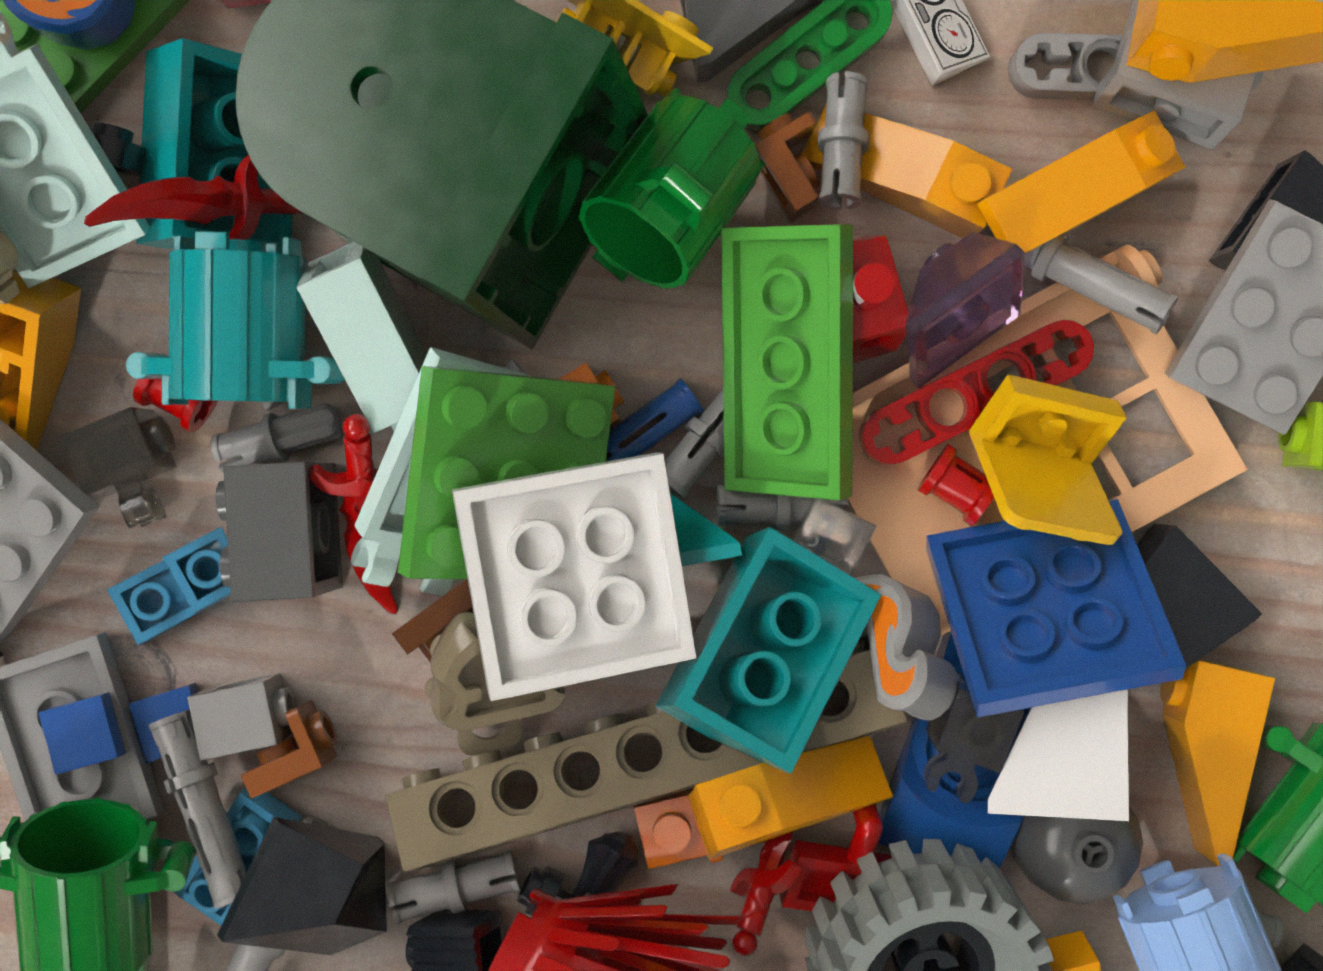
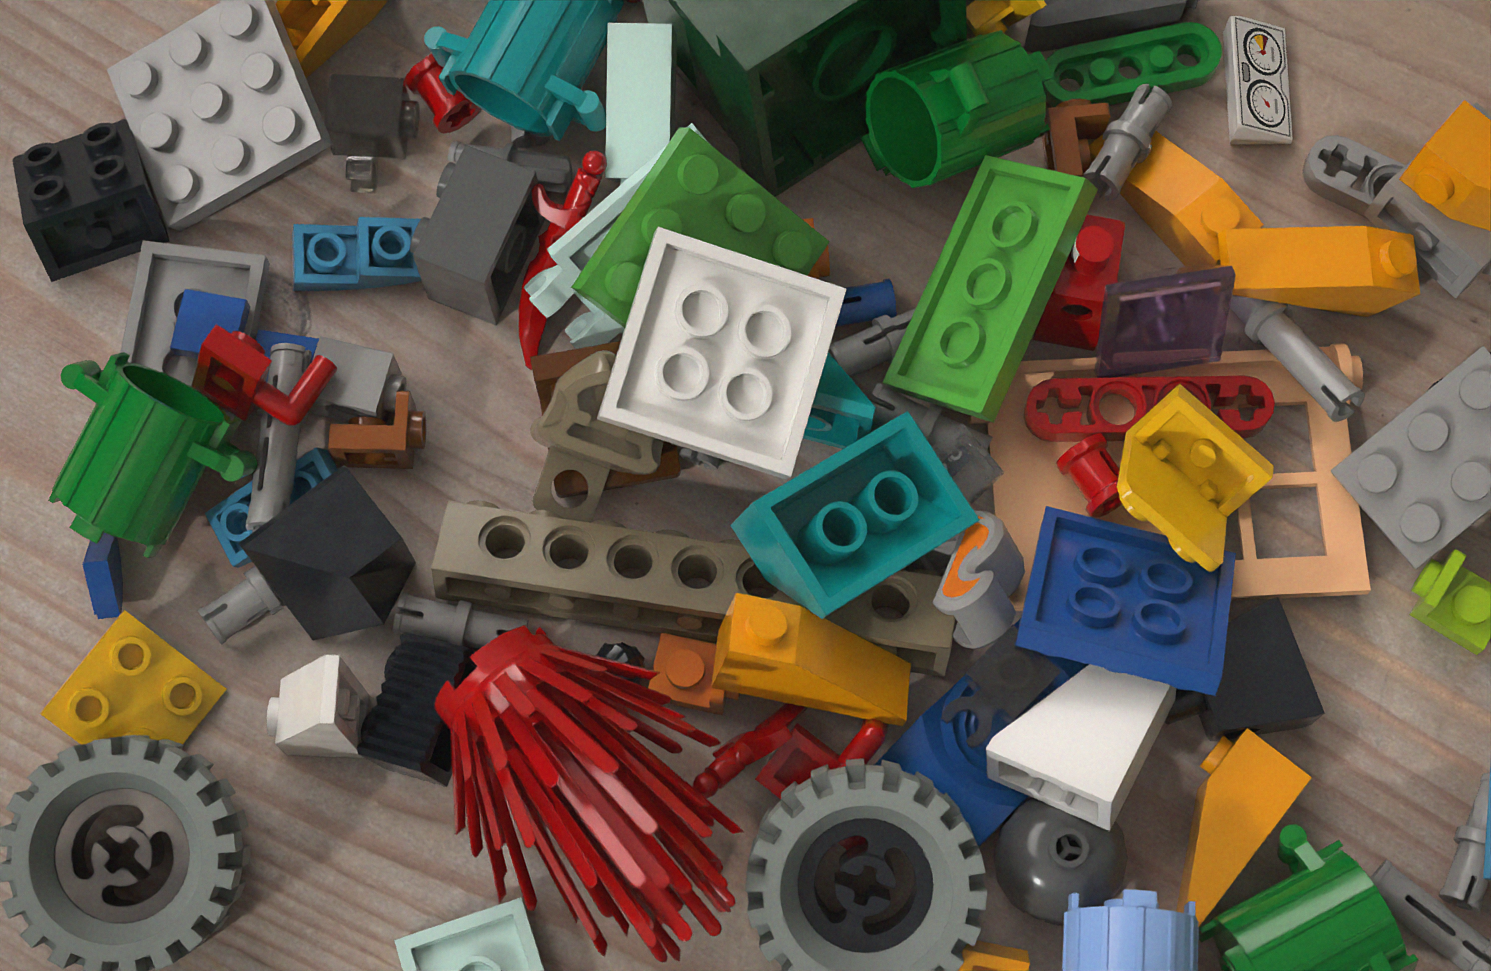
camera: 25 degrees right, 15 degrees down
none -> red plate [192,324,338,426]

